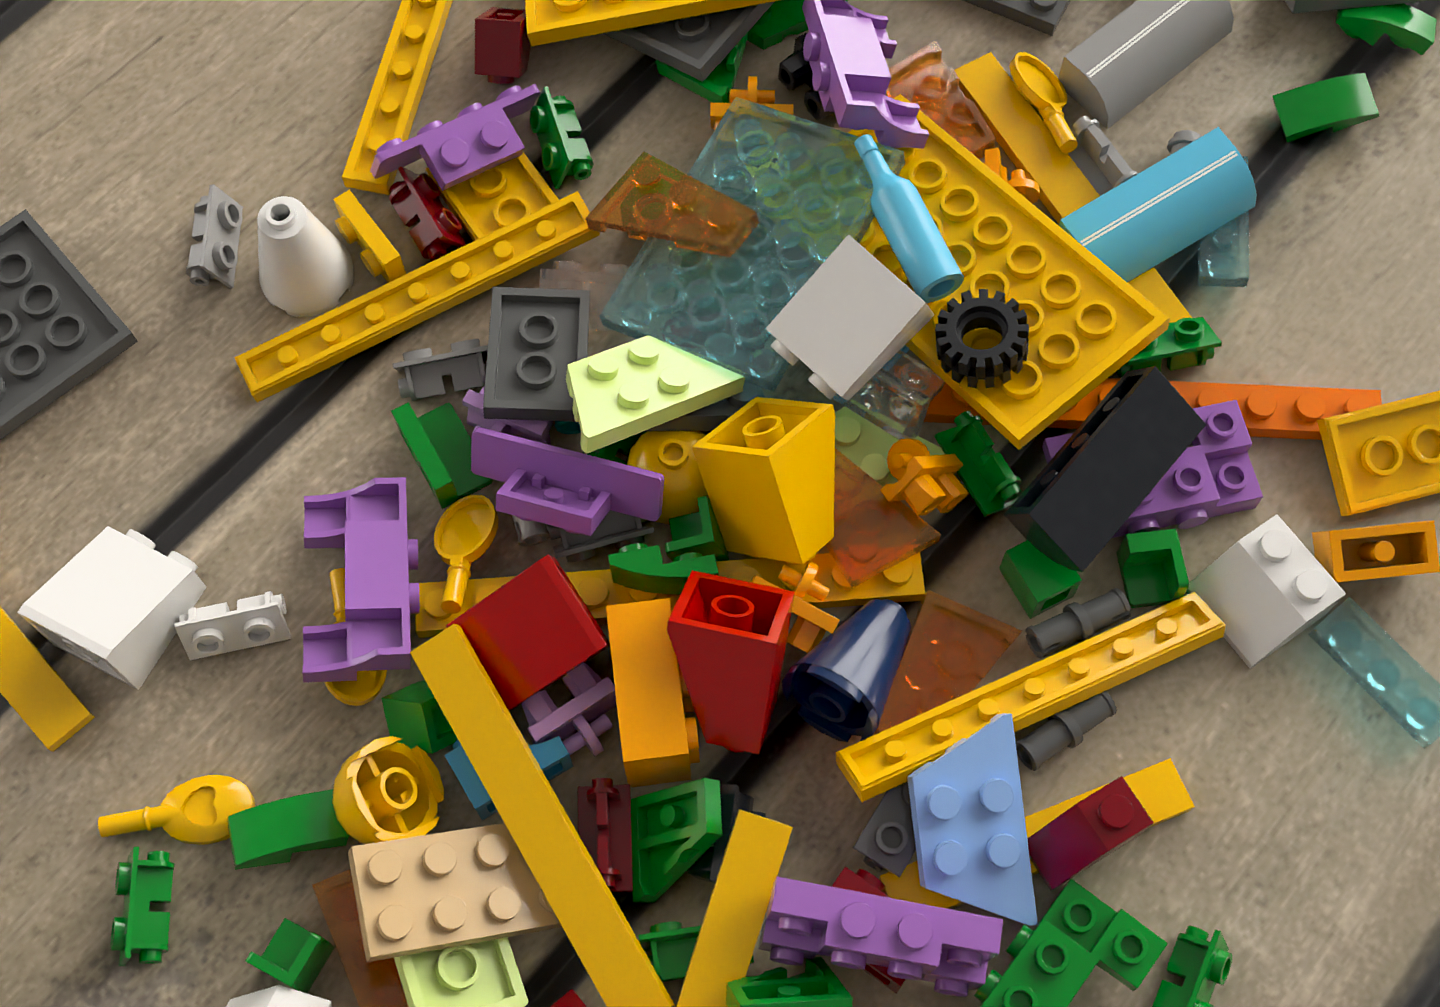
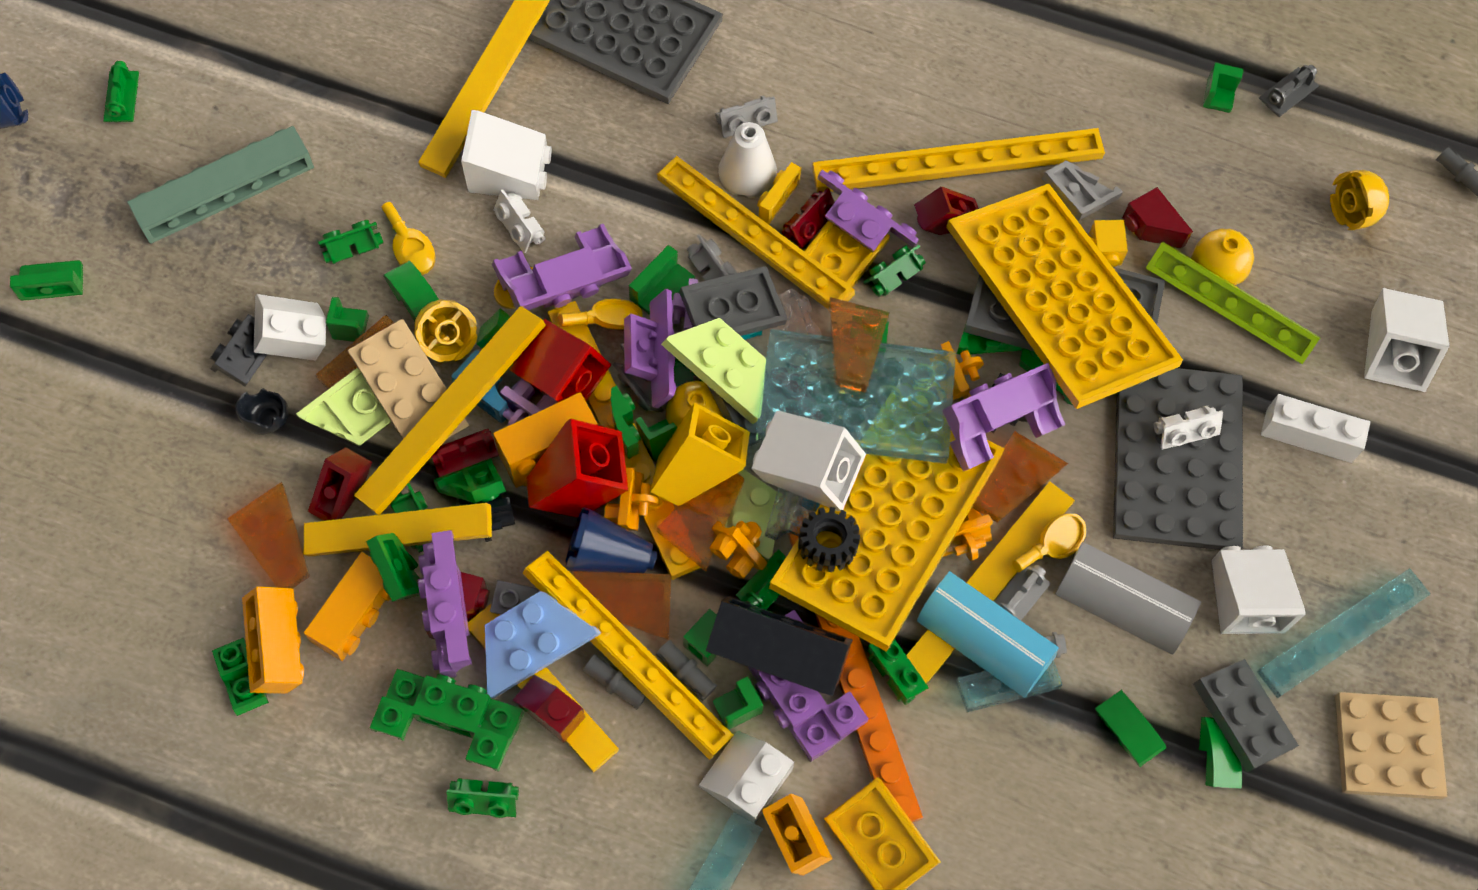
camera: 65 degrees right, 0 degrees up
medium azure piece [854,134,964,303] -> none

